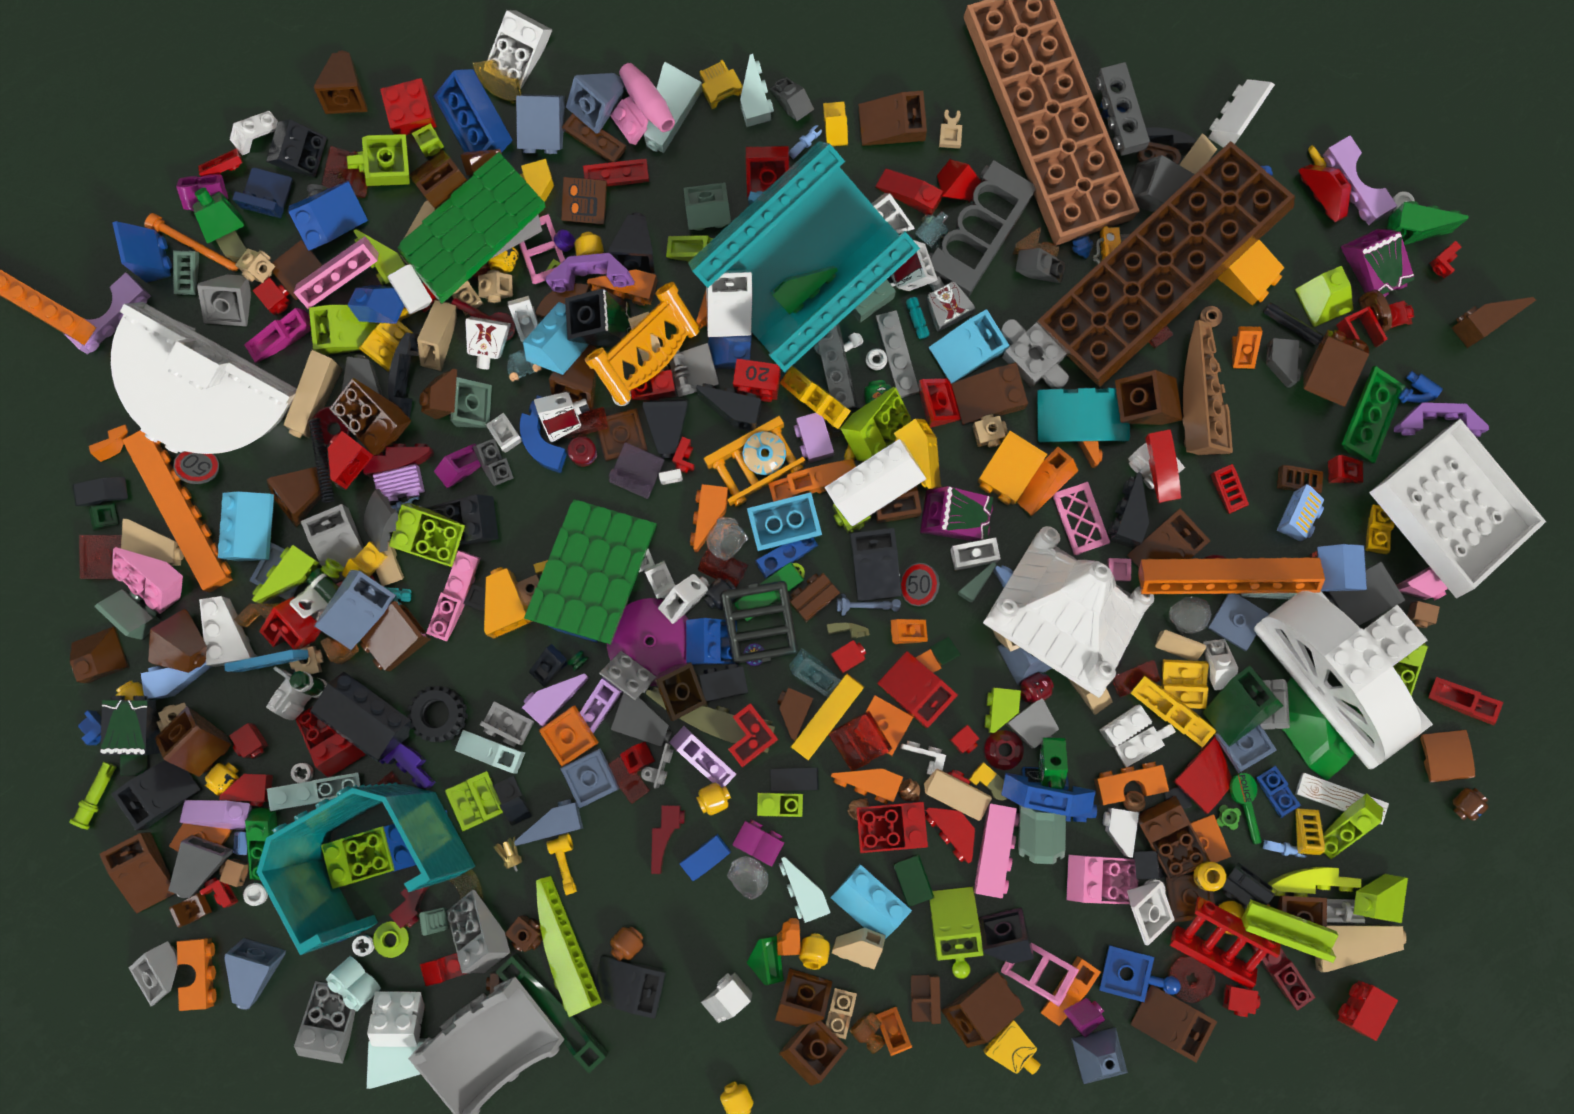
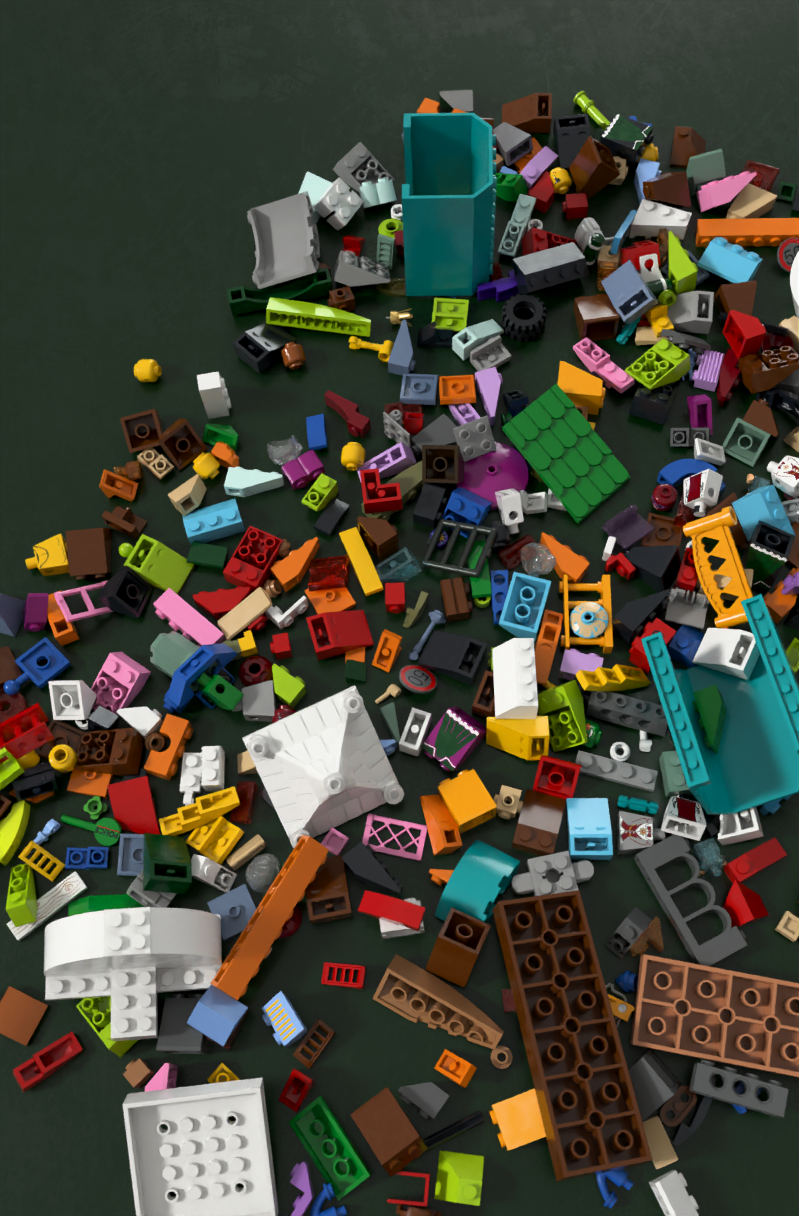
camera: 125 degrees right, 15 degrees down
none -> tan hand [375,684,402,704]

